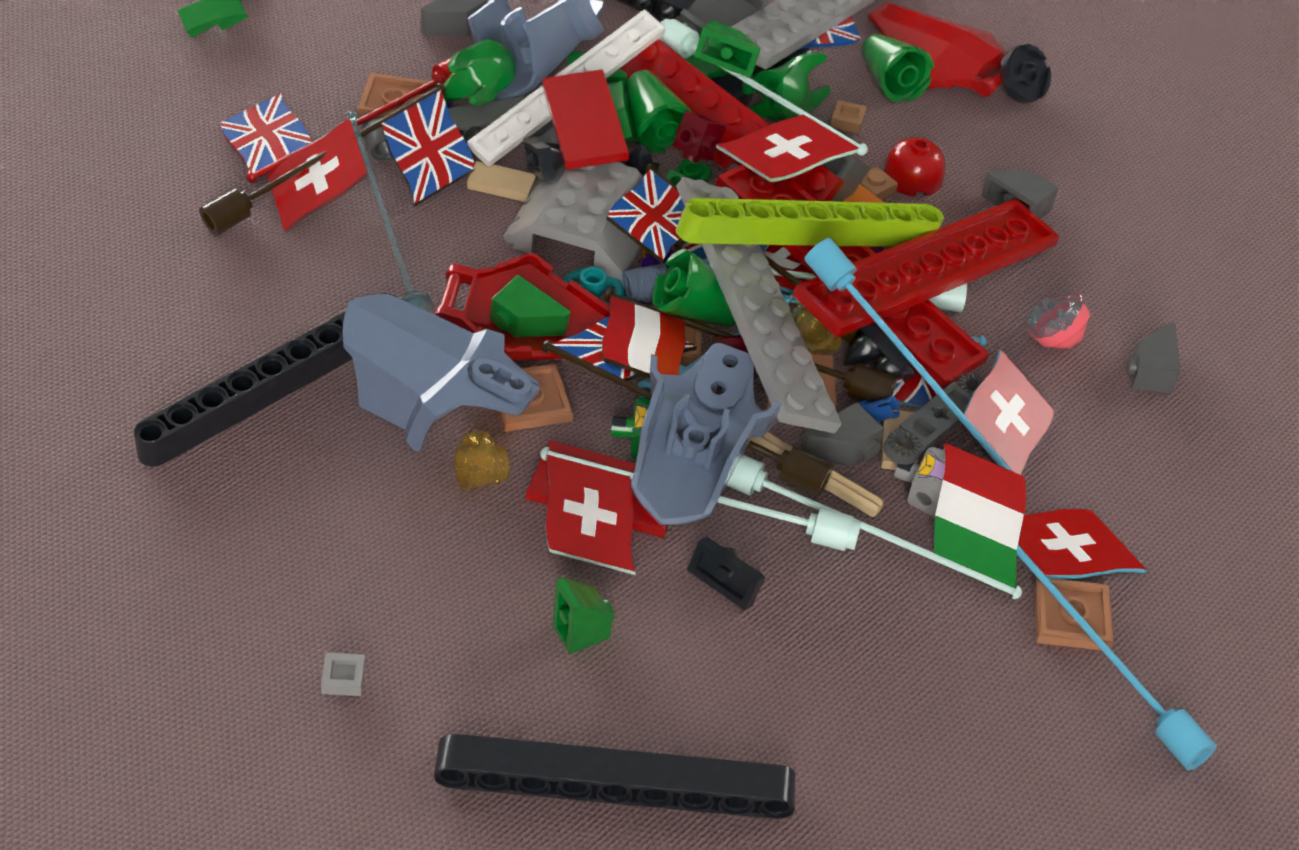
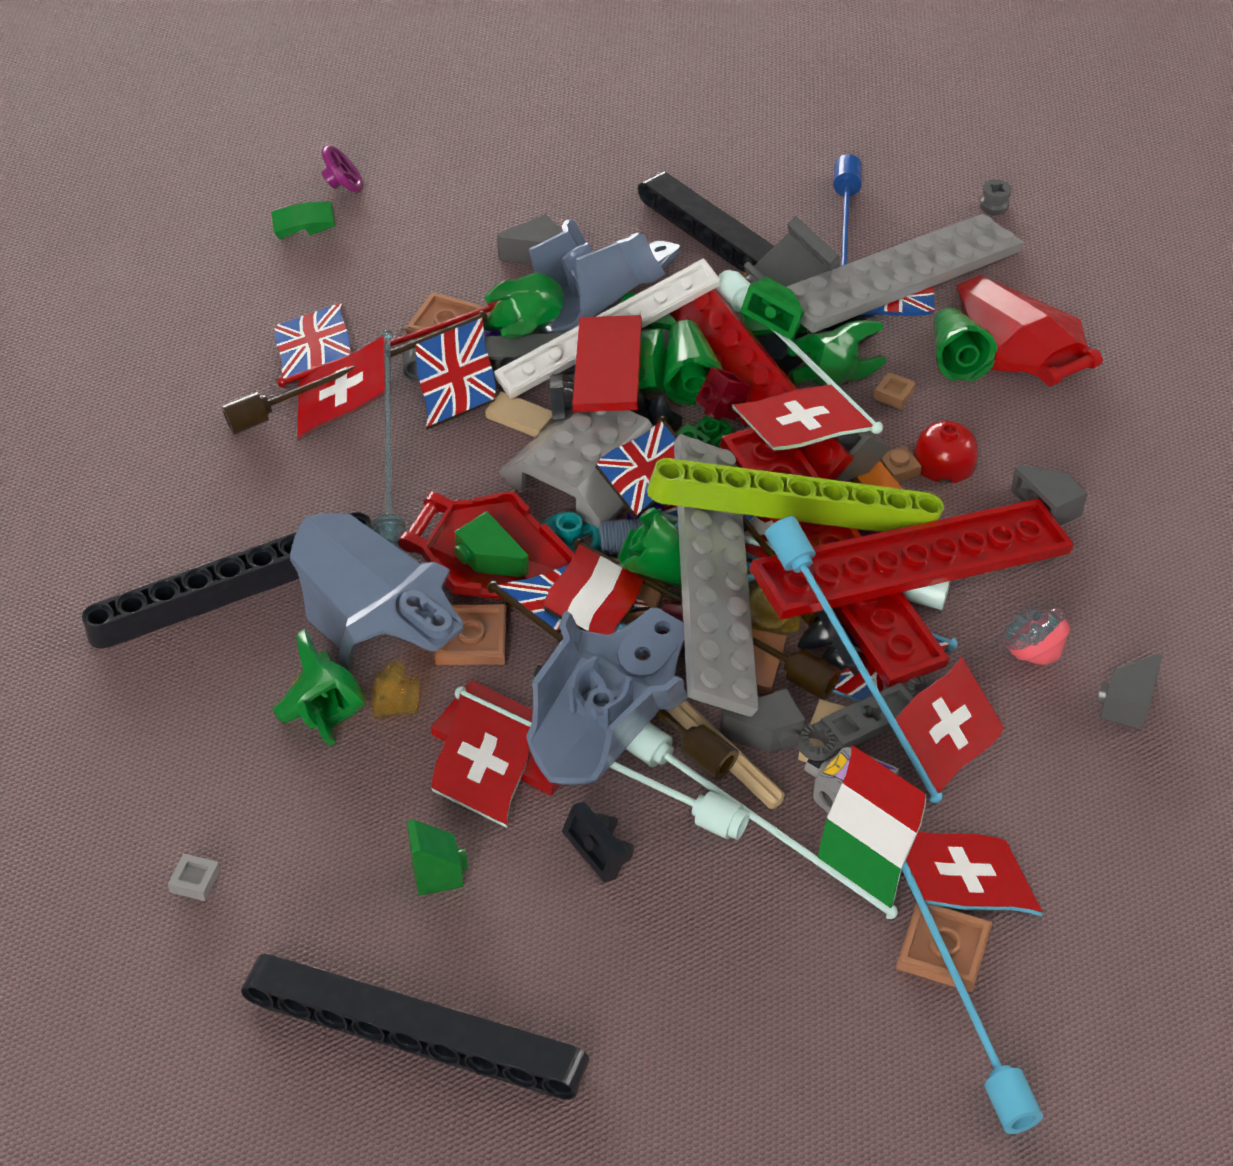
camera: 20 degrees right, 0 degrees up
blue pin [859,396,900,422] -> none
black tile [1000,44,1051,104] -> none
none -> green piece [272,629,367,746]

